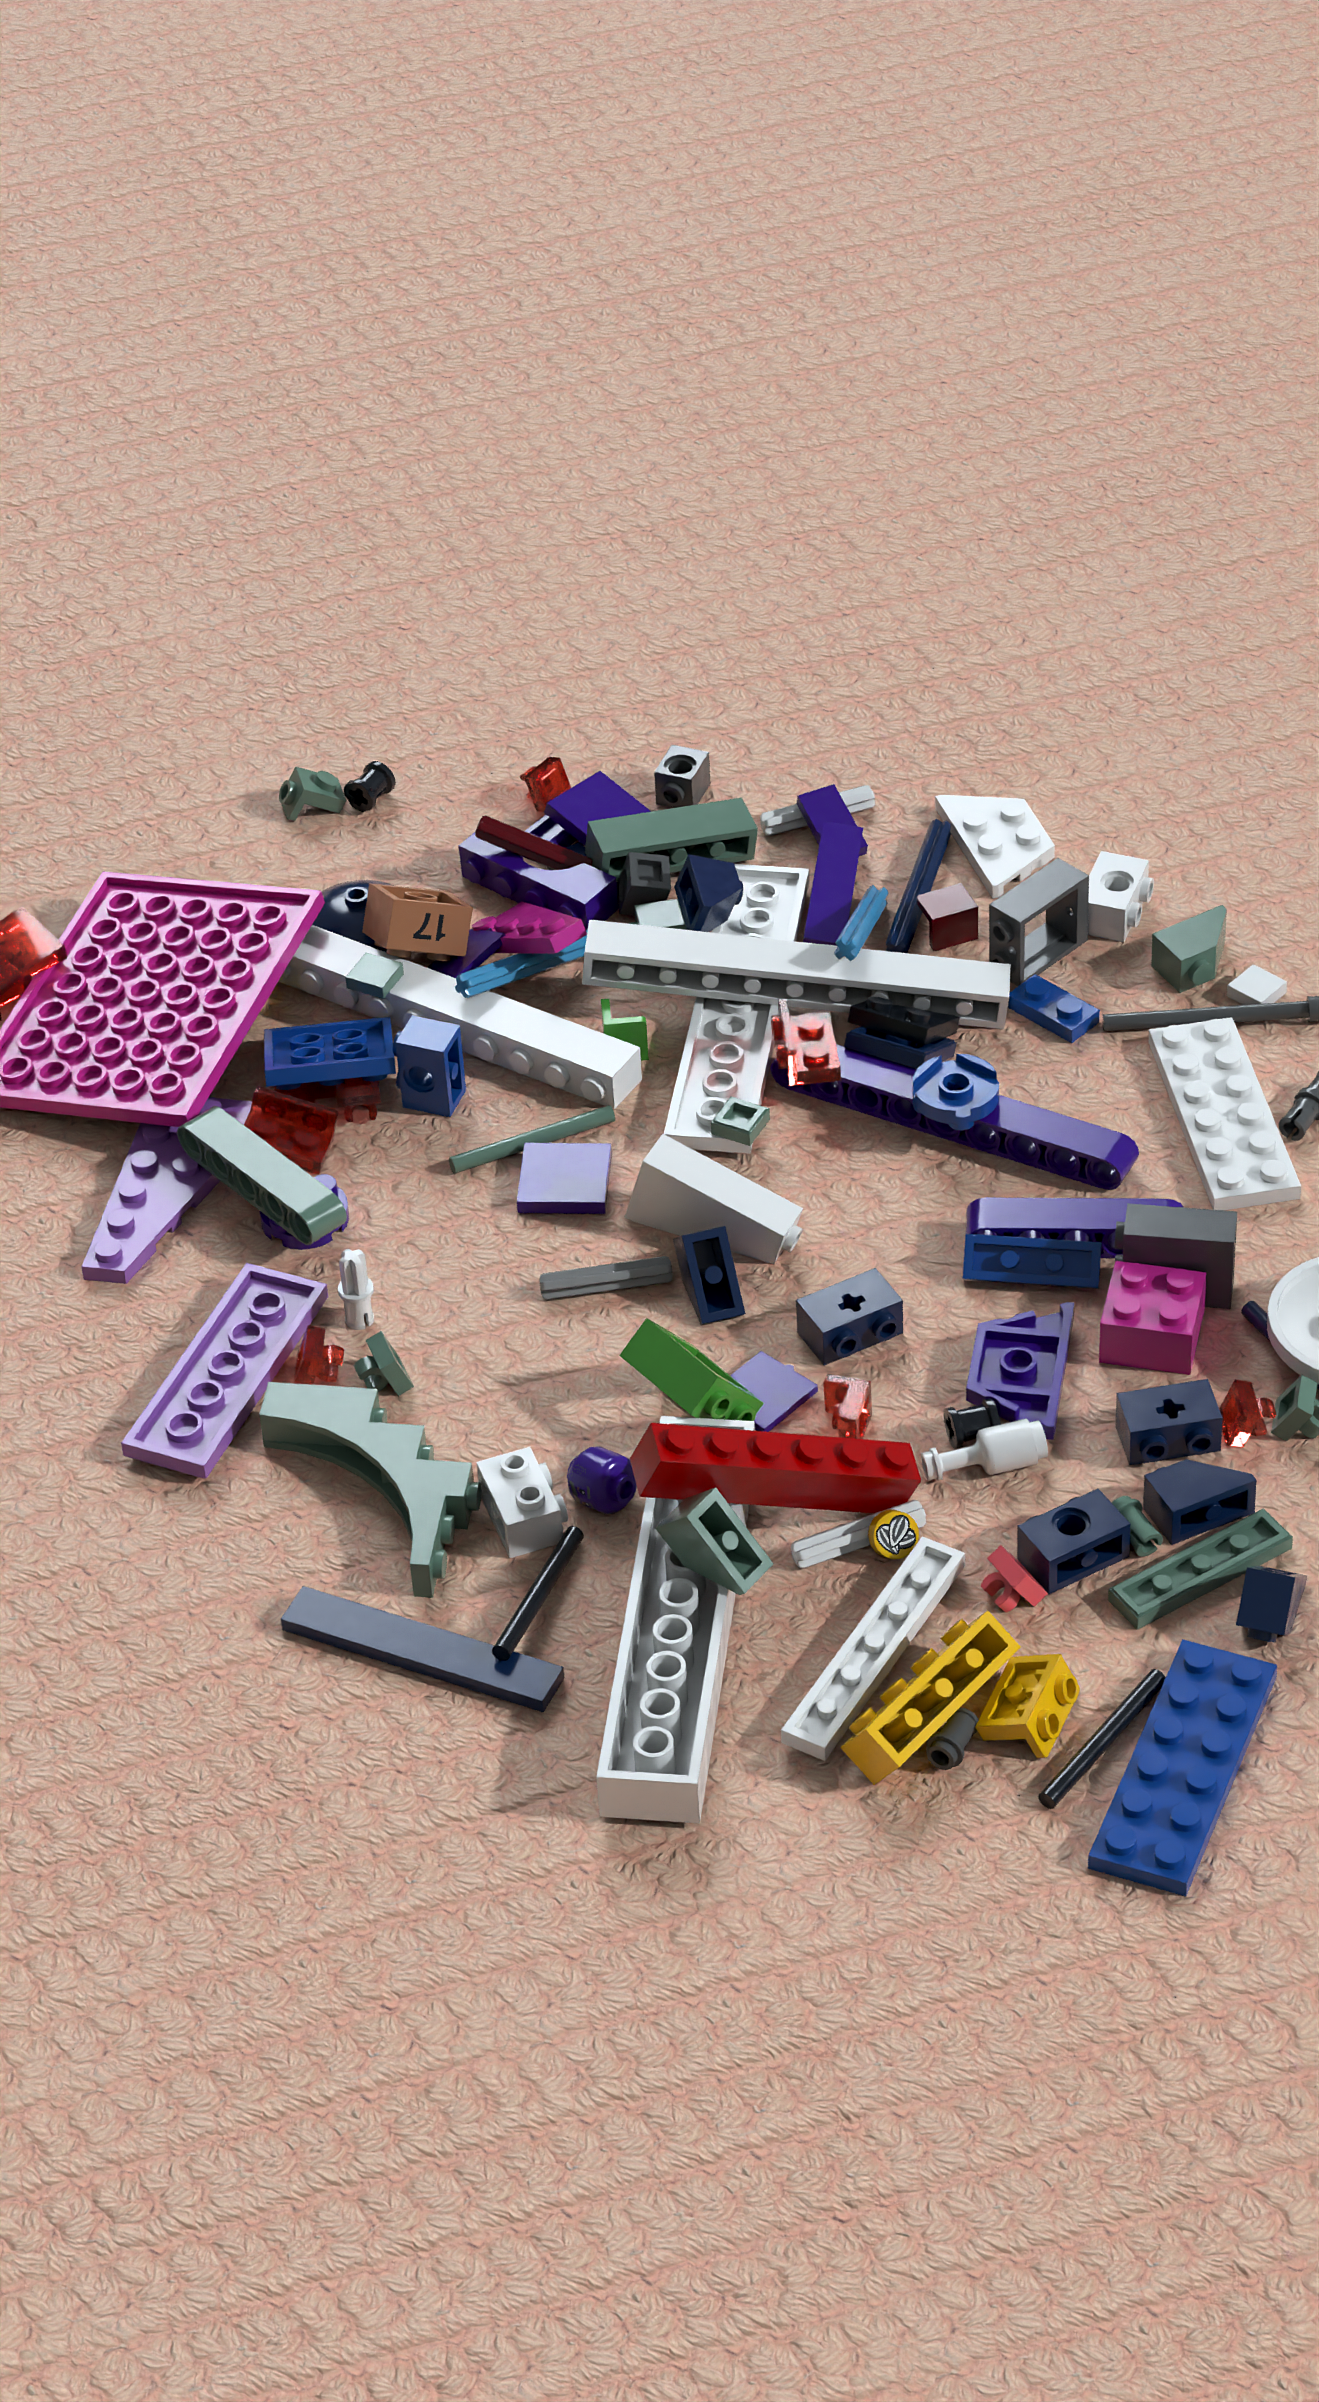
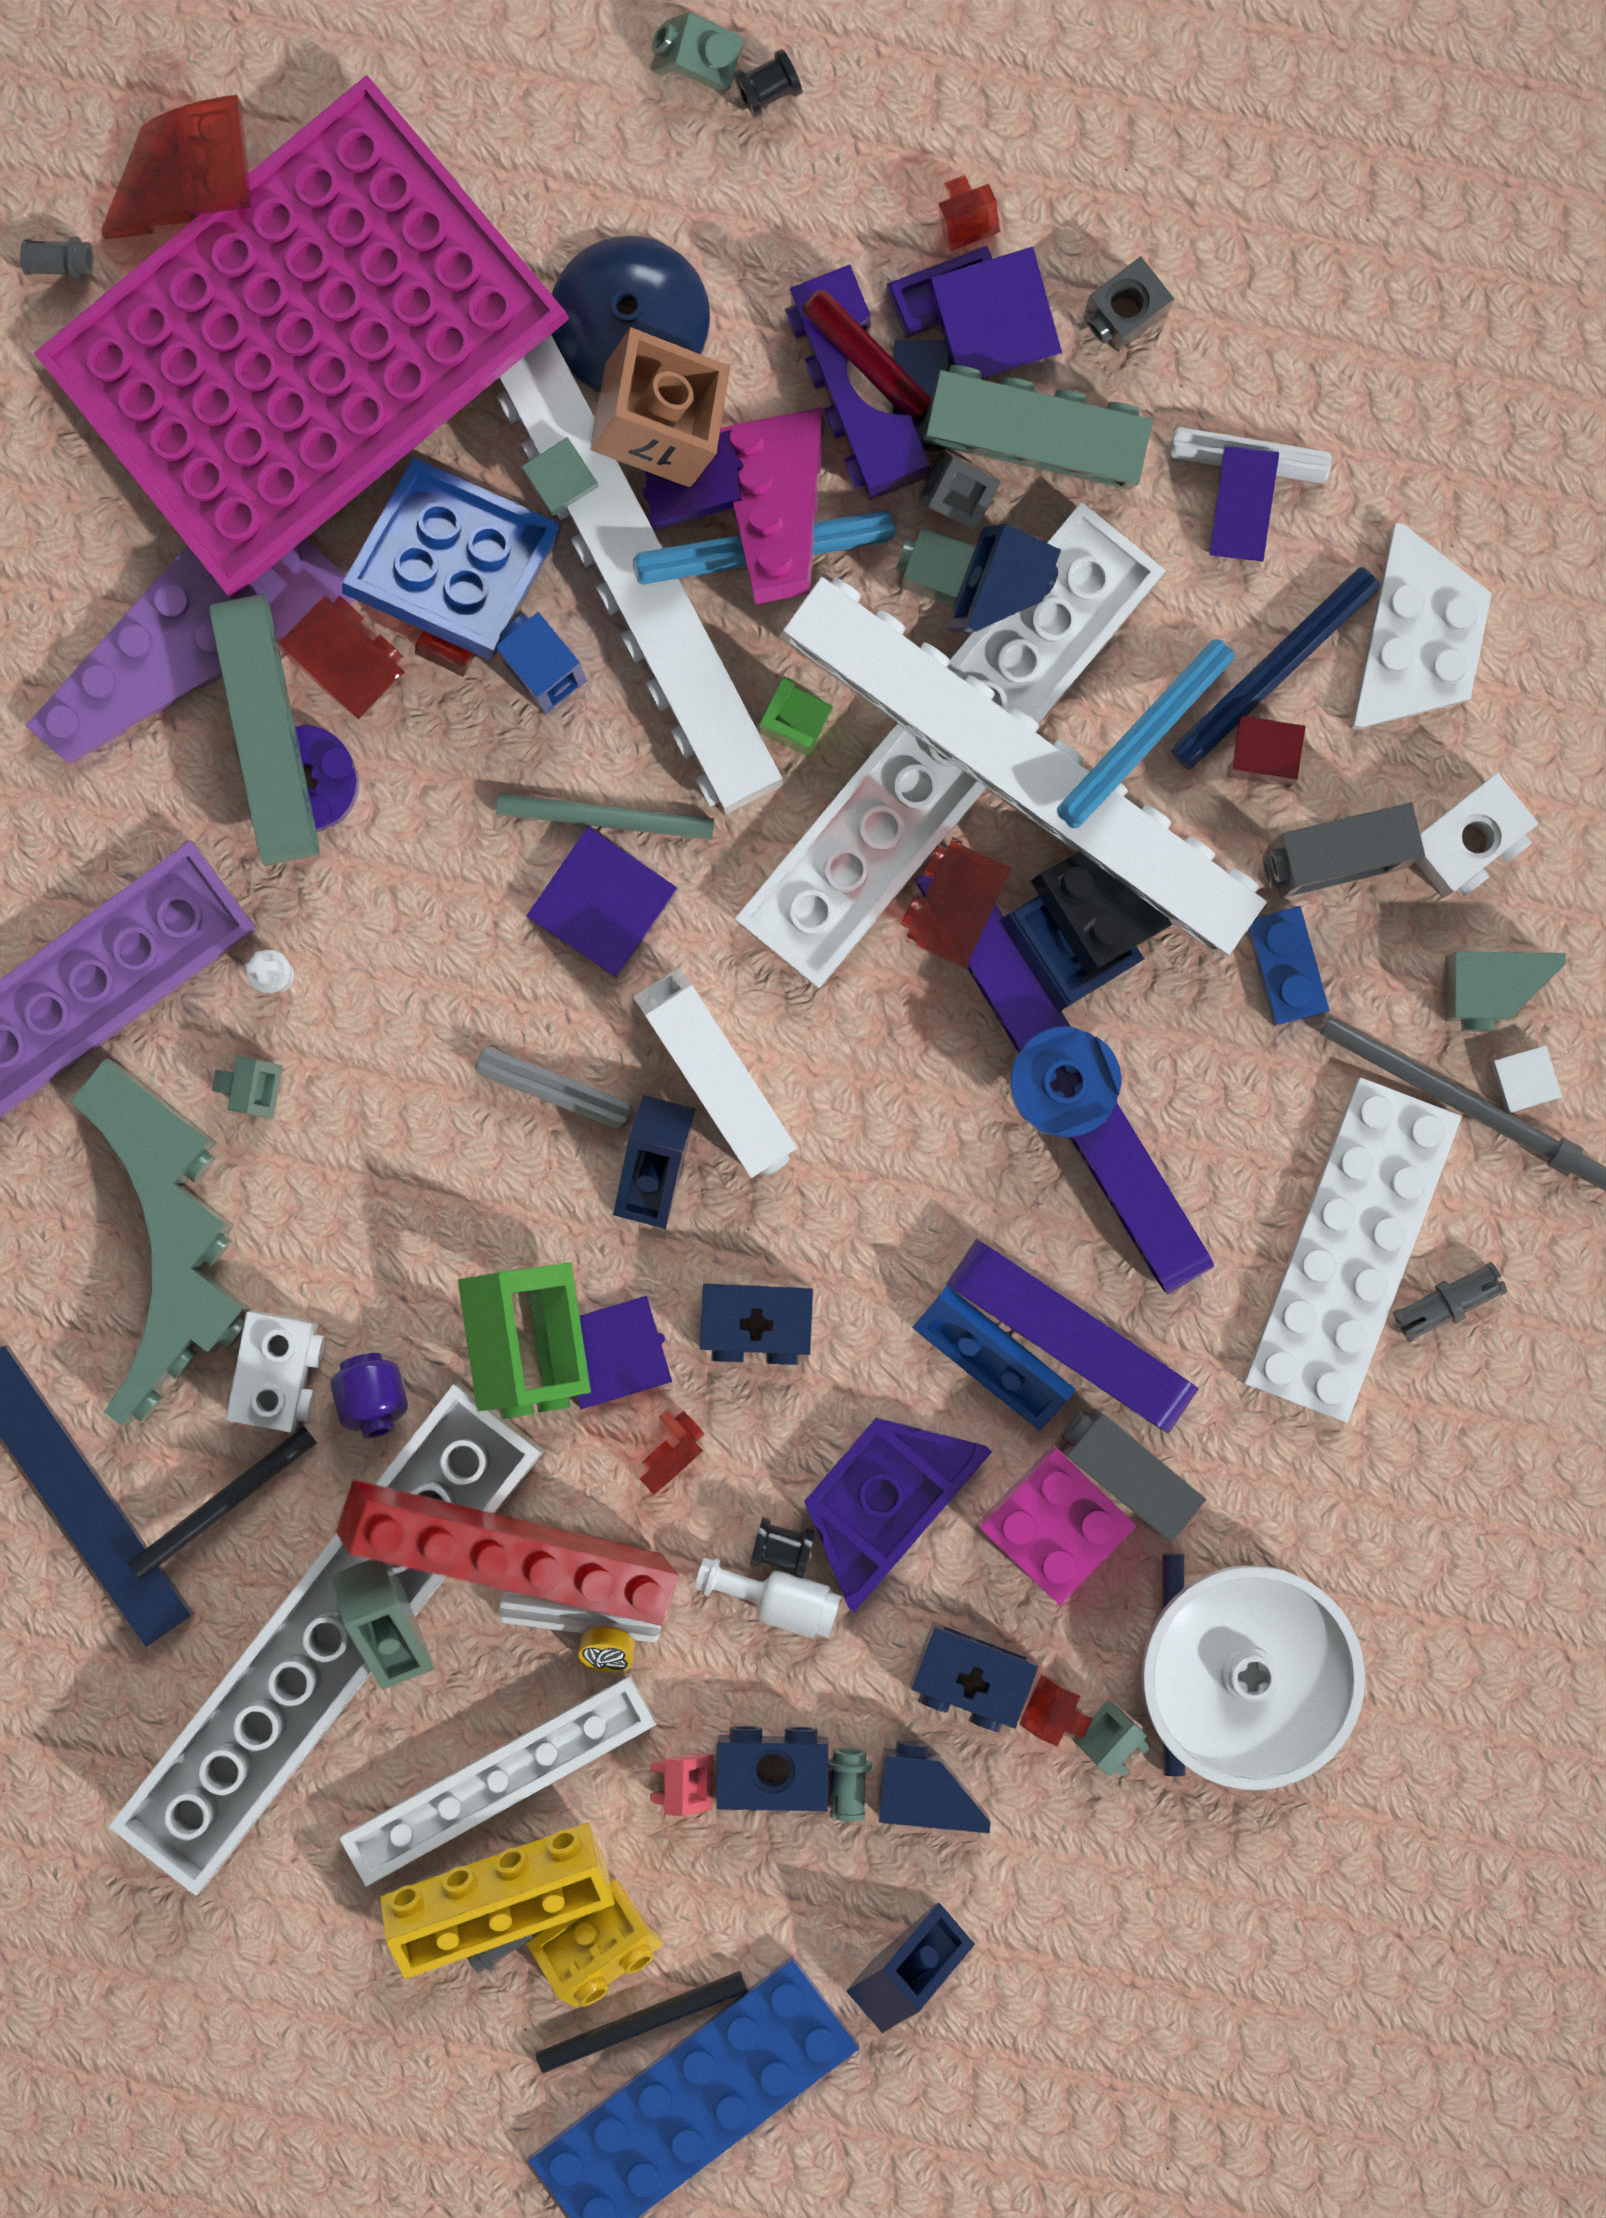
camera: 30 degrees right, 45 degrees up
clear red tile [293,1325,344,1385] -> none
sand green tile [711,1096,770,1146] -> none
dark purple tile [803,821,863,946] -> none
sand green tile [1108,1508,1293,1630] -> none

